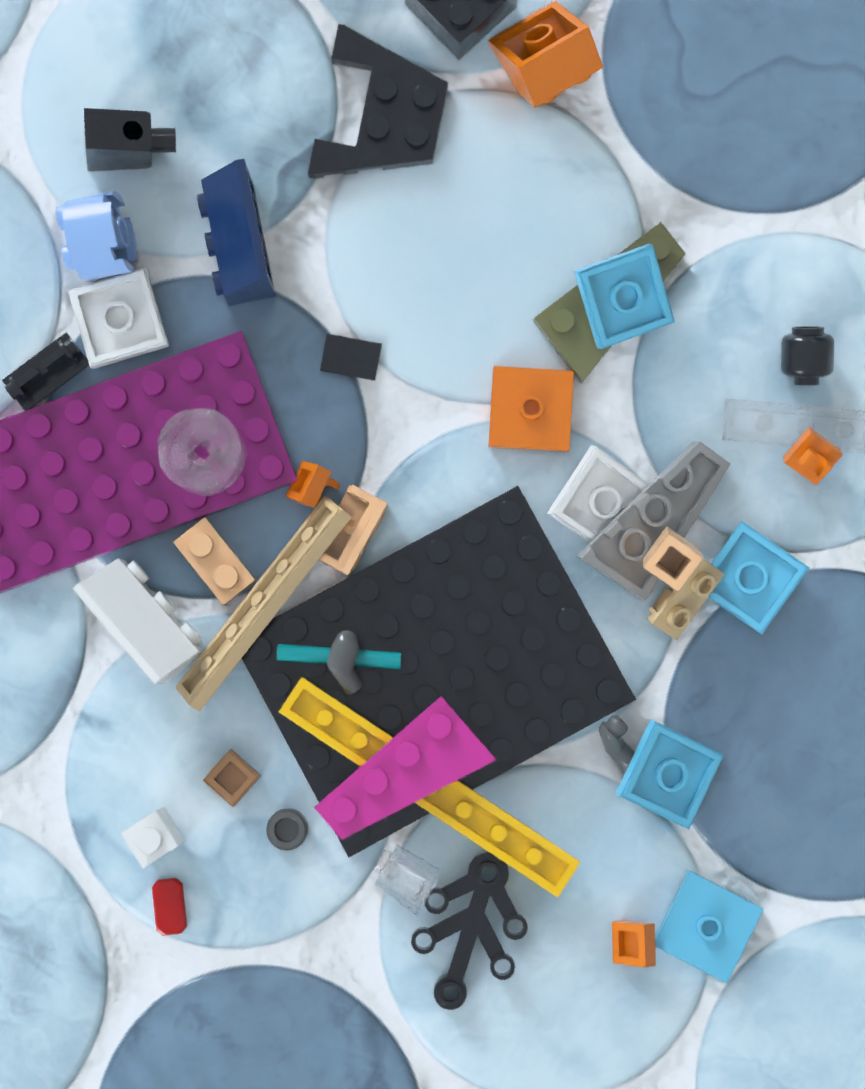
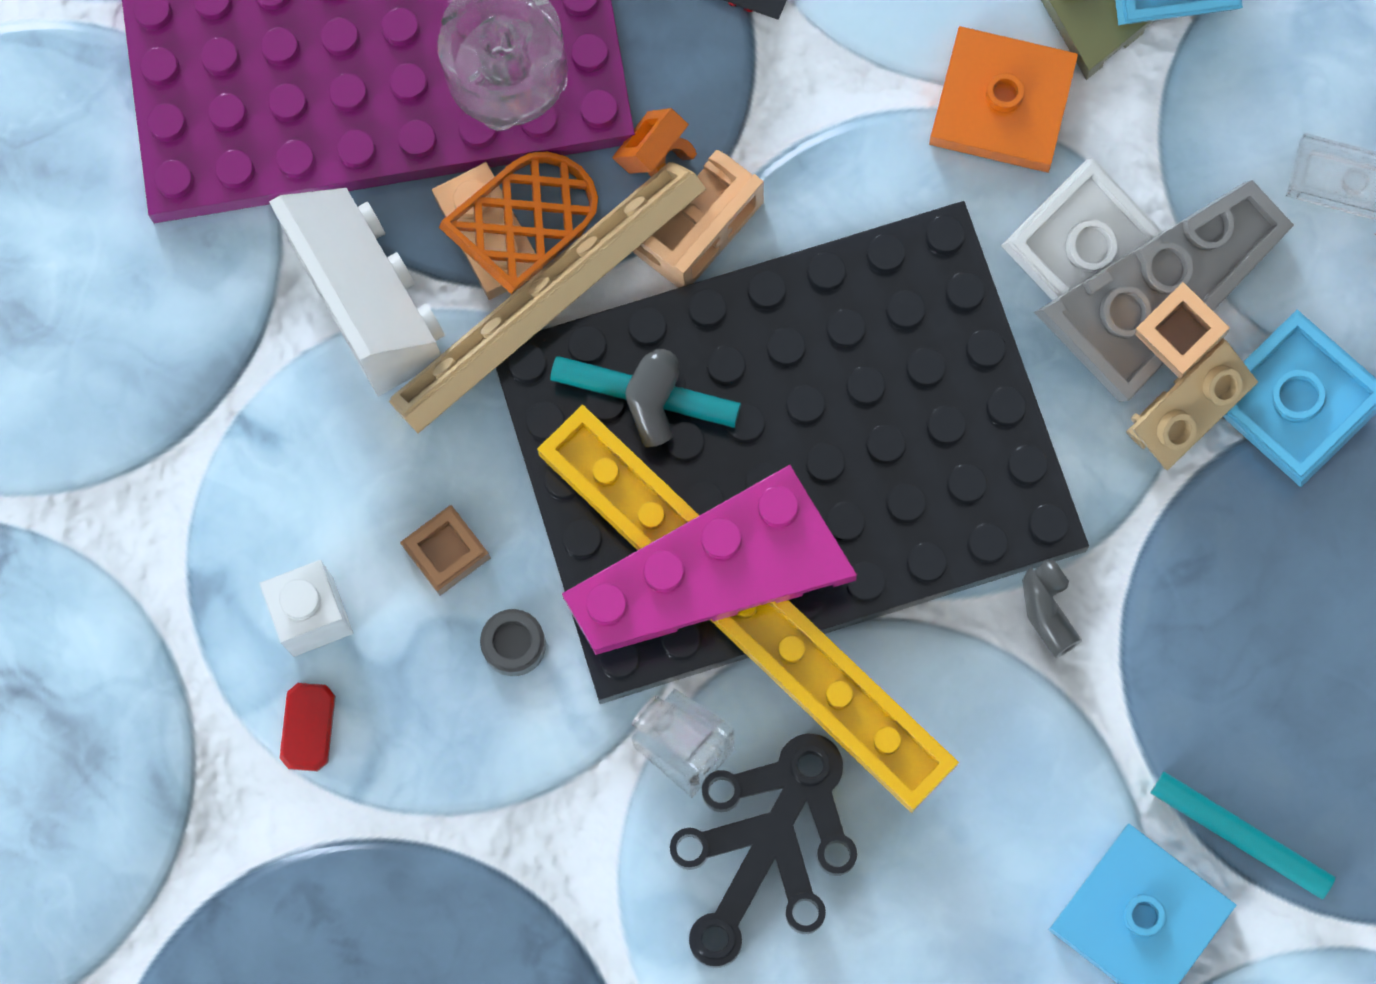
camera: 15 degrees right, 10 degrees down
orange plate [612,920,656,968] -> none
medium azure plate [615,719,724,829] -> none
none -> orange window [438,151,598,294]
none -> teal bar [1150,771,1336,900]

